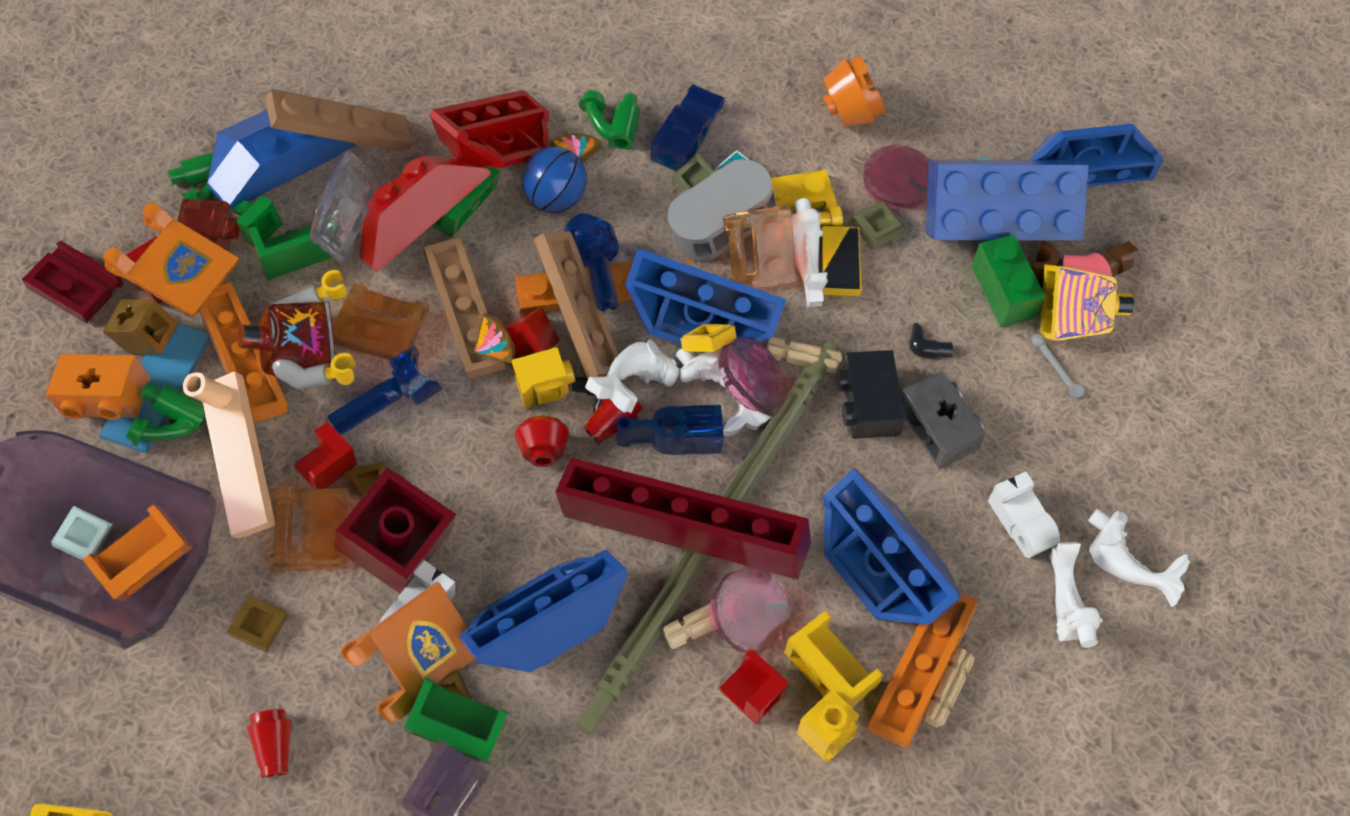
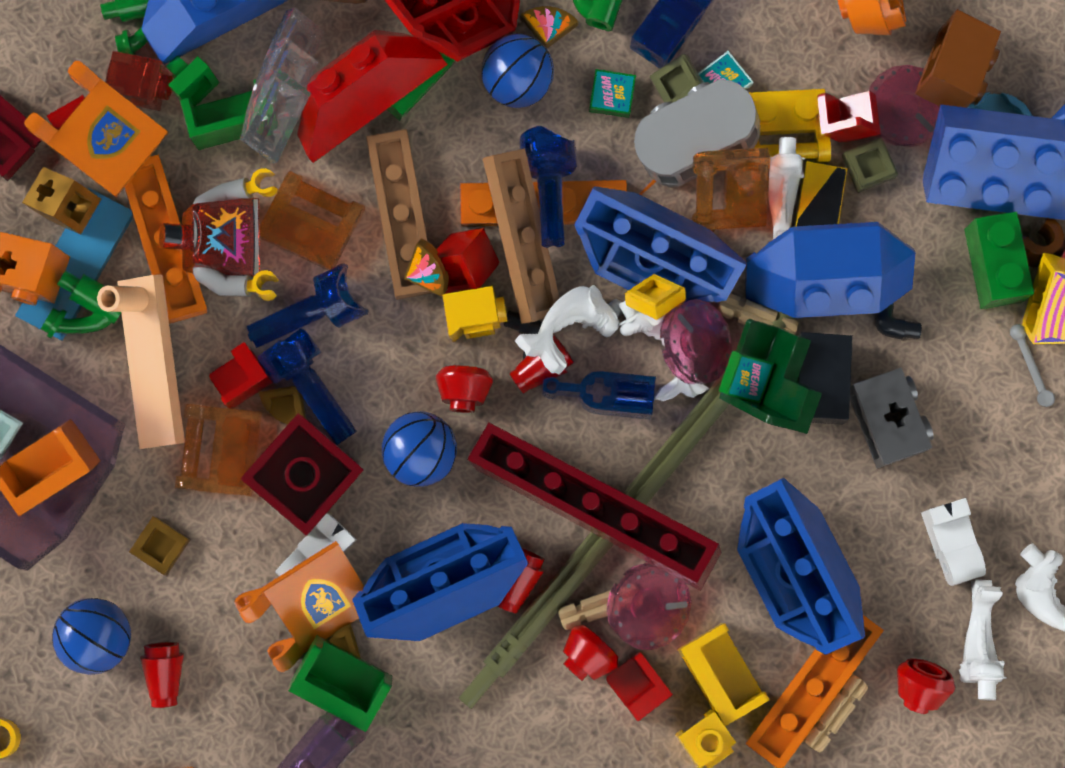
camera: 15 degrees right, 20 degrees up
none -> blue piece [52,598,131,675]
none -> clear blue piece [258,328,357,445]
none -> blue piece [382,411,457,487]
none -> red cone [498,548,545,614]
none -> red cone [563,625,619,681]
none -> tile [589,69,636,118]
none -> dark green panel [719,319,822,434]
none -> tile [719,350,774,403]
none -> blue wedge [745,222,916,318]
none -> red panel [817,91,881,143]
none -> red cone [897,658,956,714]
none -> dark orange brick [915,9,1001,108]

